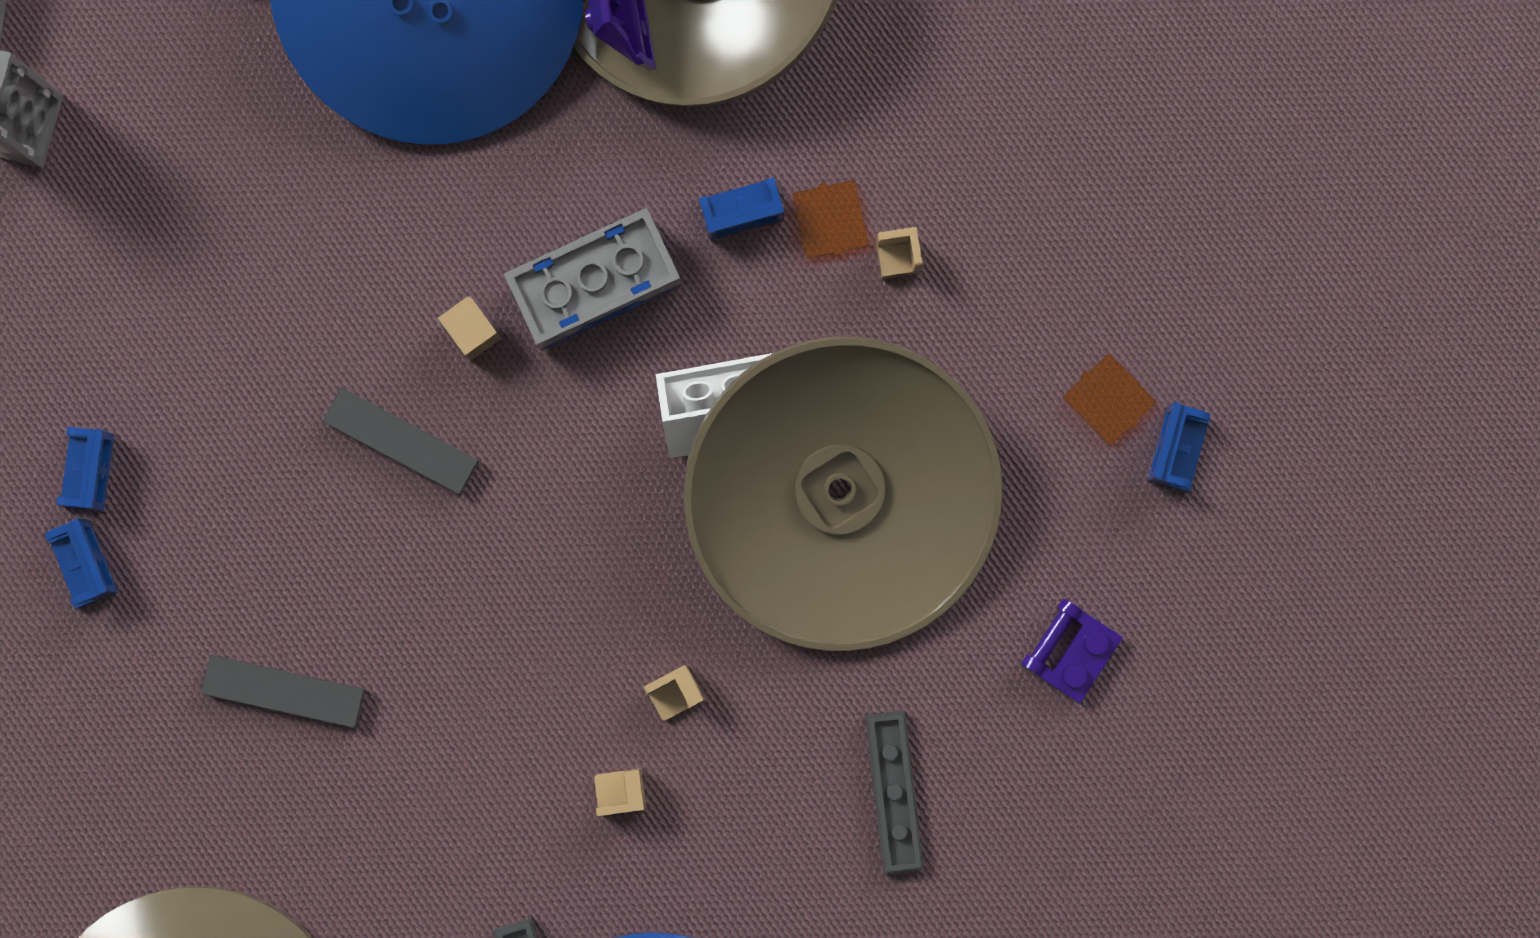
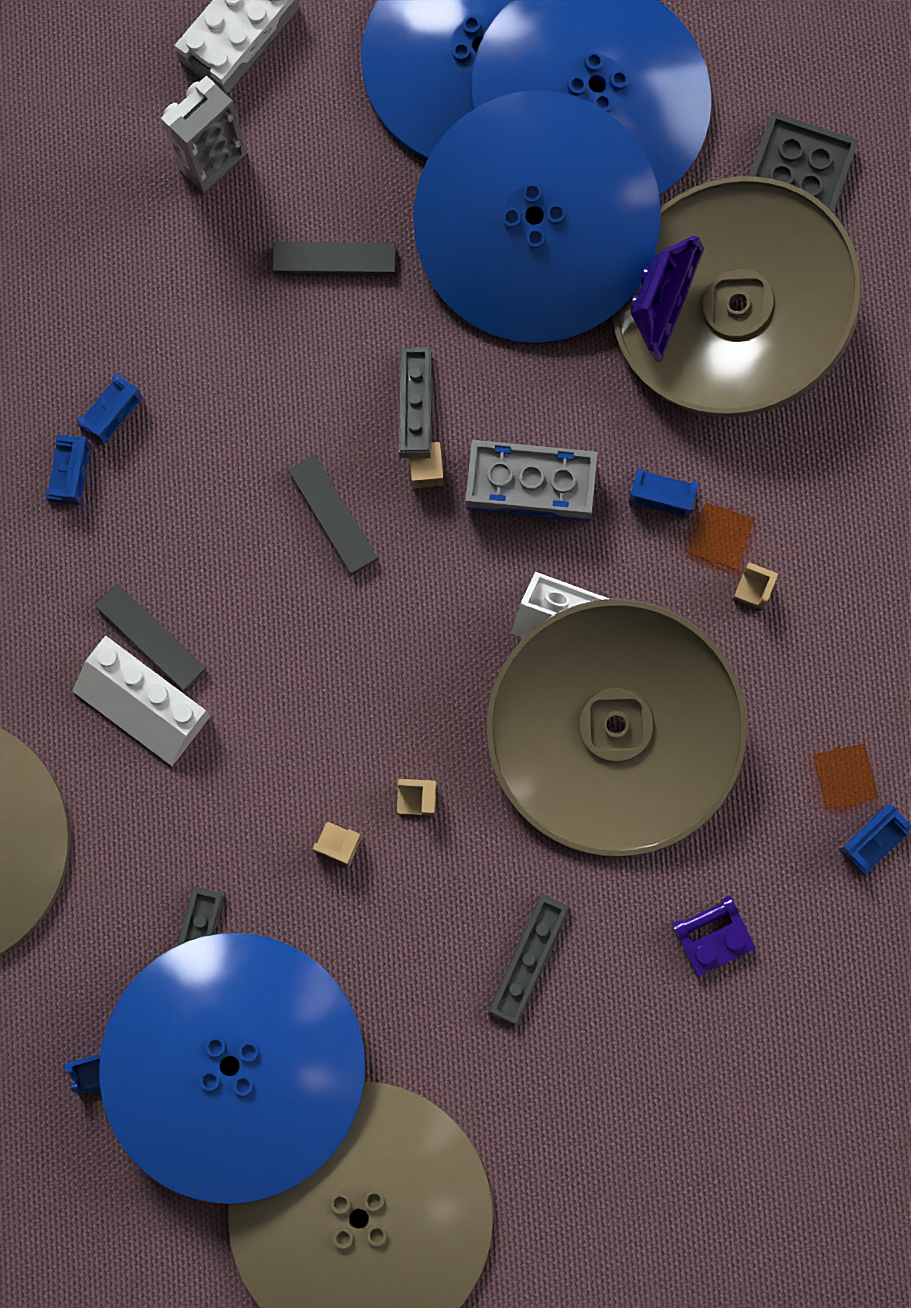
camera: 35 degrees right, 5 degrees down
none -> white slope [72,635,211,766]
none -> dark grey tile [273,241,396,276]
none -> dark grey tile [399,347,432,458]

